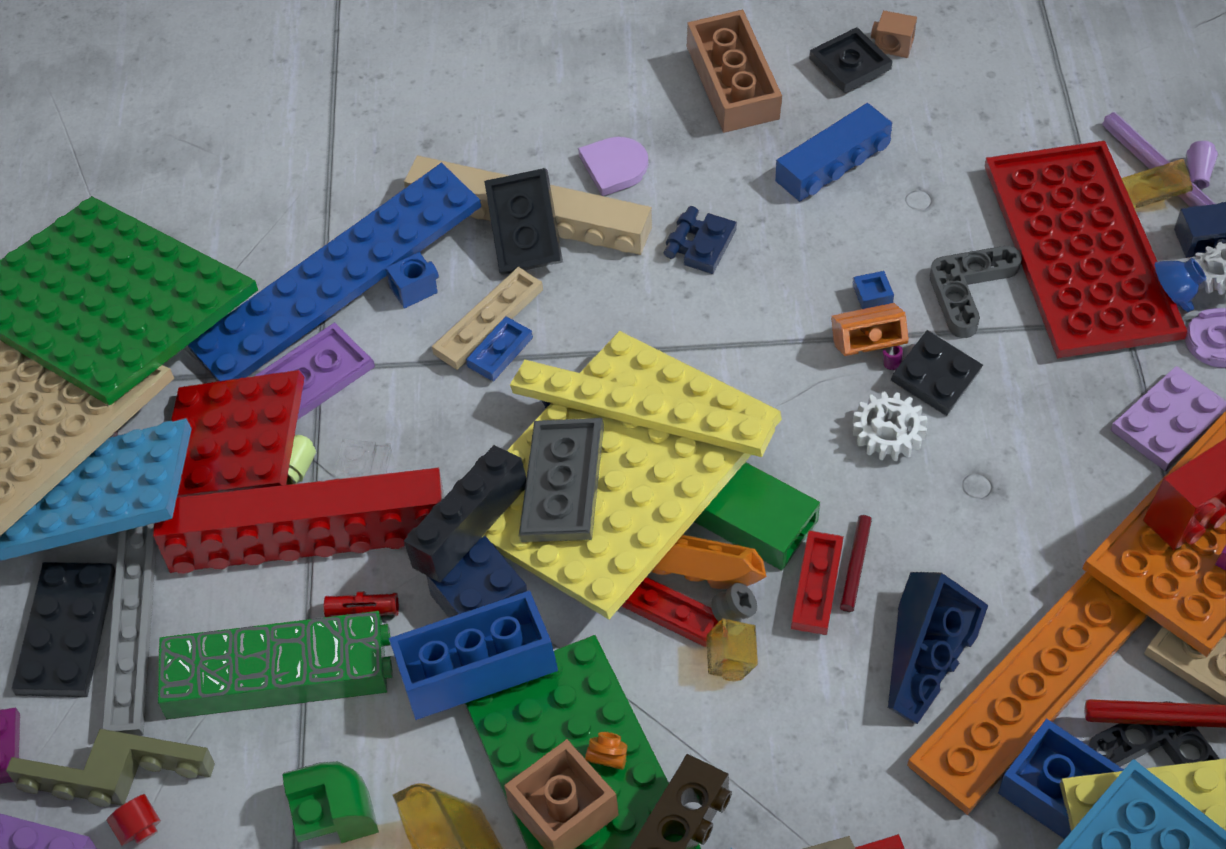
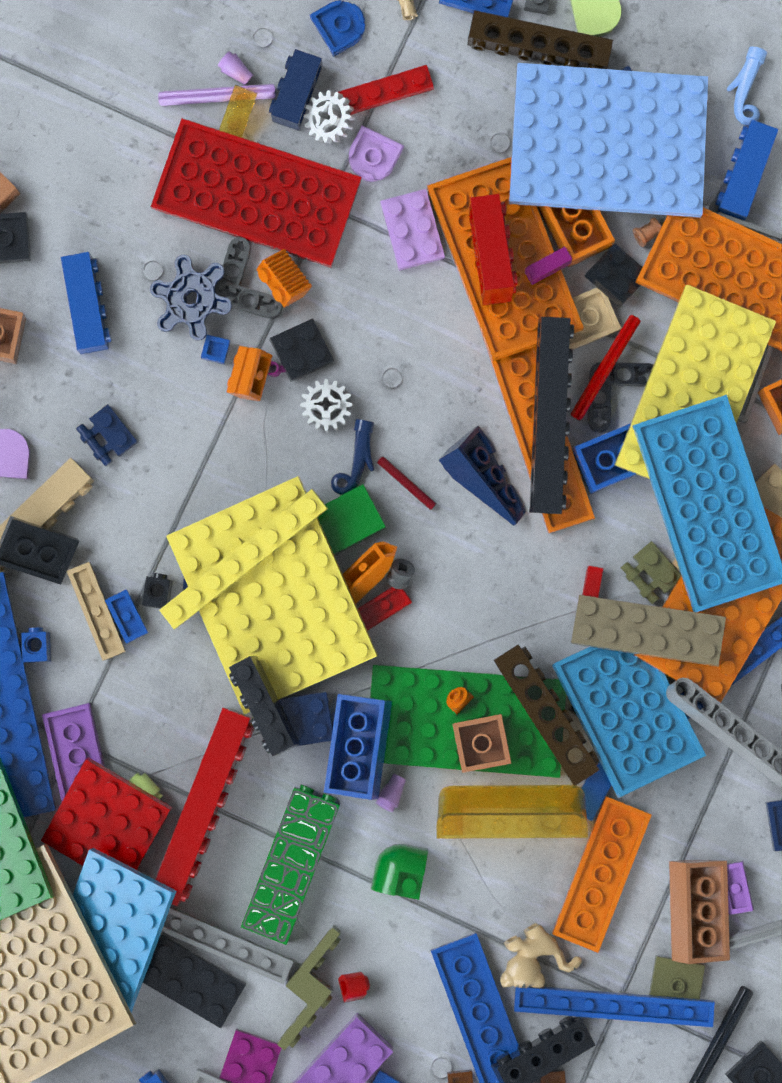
camera: 65 degrees left, 30 degrees up
red pin [324,591,399,617] -> none
dark grey tile [519,418,604,542] -> none
clear yellow brick [706,618,758,681] -> none
red plate [791,530,844,635] -> none
blue piece [1154,258,1207,312] -> none
none -> black brick [142,573,173,609]
none -> plate [150,254,232,341]
none -> orange brick [256,249,312,308]
none -> dark blue plant [331,419,374,495]
none -> lavender cone [376,774,406,812]
none -> black brick [529,317,574,514]

